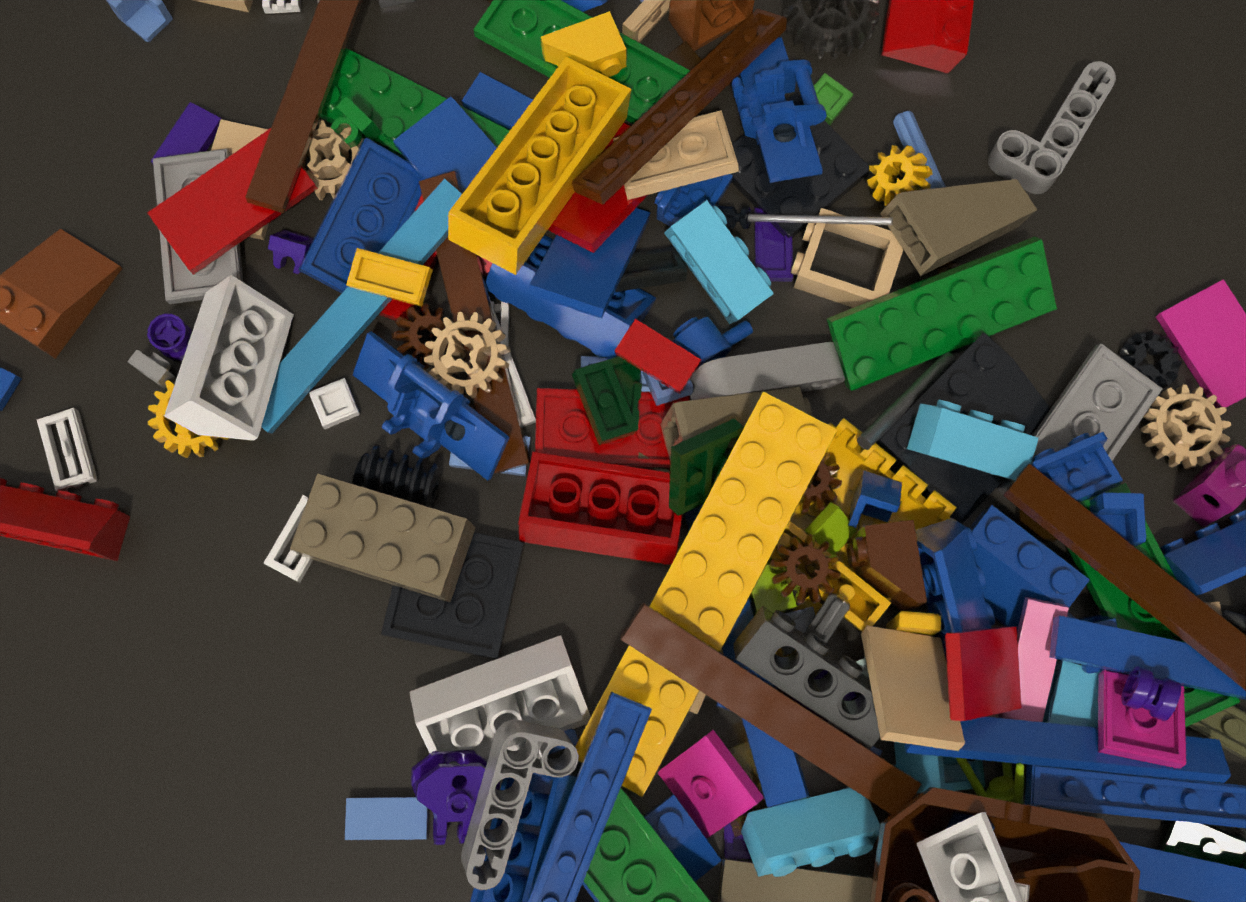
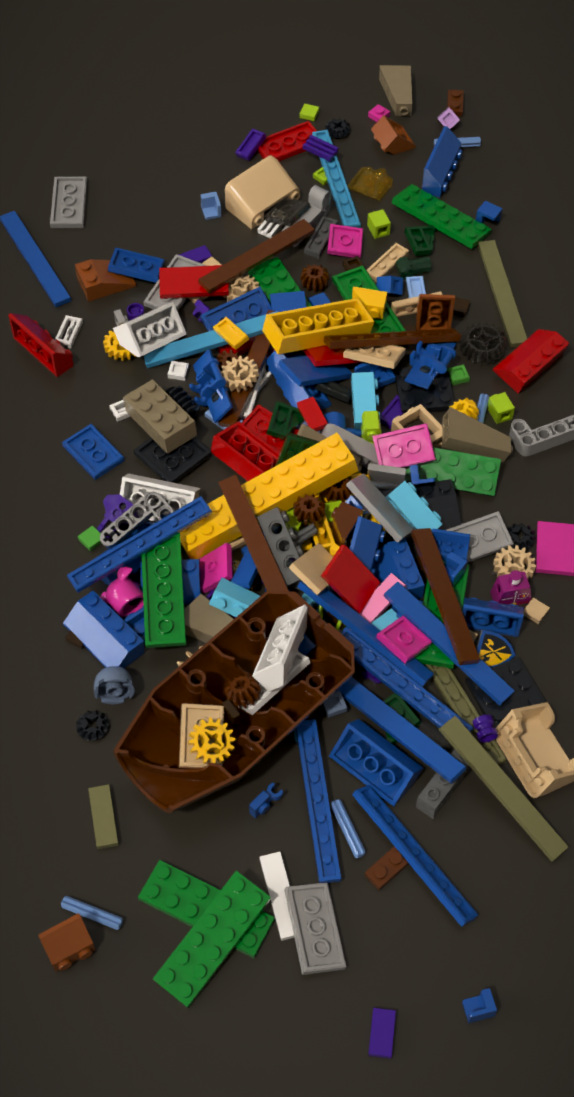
camera: 35 degrees right, 20 degrees down
green tile [331,96,382,148] -> none
medium blue tile [345,797,429,840] -> none
flat silver piece [717,206,893,229] -> none
dark purple wheel [1121,666,1181,721] -> none
none -> blue tile [62,424,125,480]
none -> bright green tile [78,526,102,551]
none -> blue tile [108,248,165,283]
none -> reddish brown gear [300,263,329,292]
none -> light grey tile [346,474,413,542]
none -> lime brick [361,411,381,444]
none -> light grey tile [367,463,406,483]
none -> dark pink tile [372,423,435,468]
none -> blue panel [410,465,436,484]
none -> lime brick [487,392,515,424]

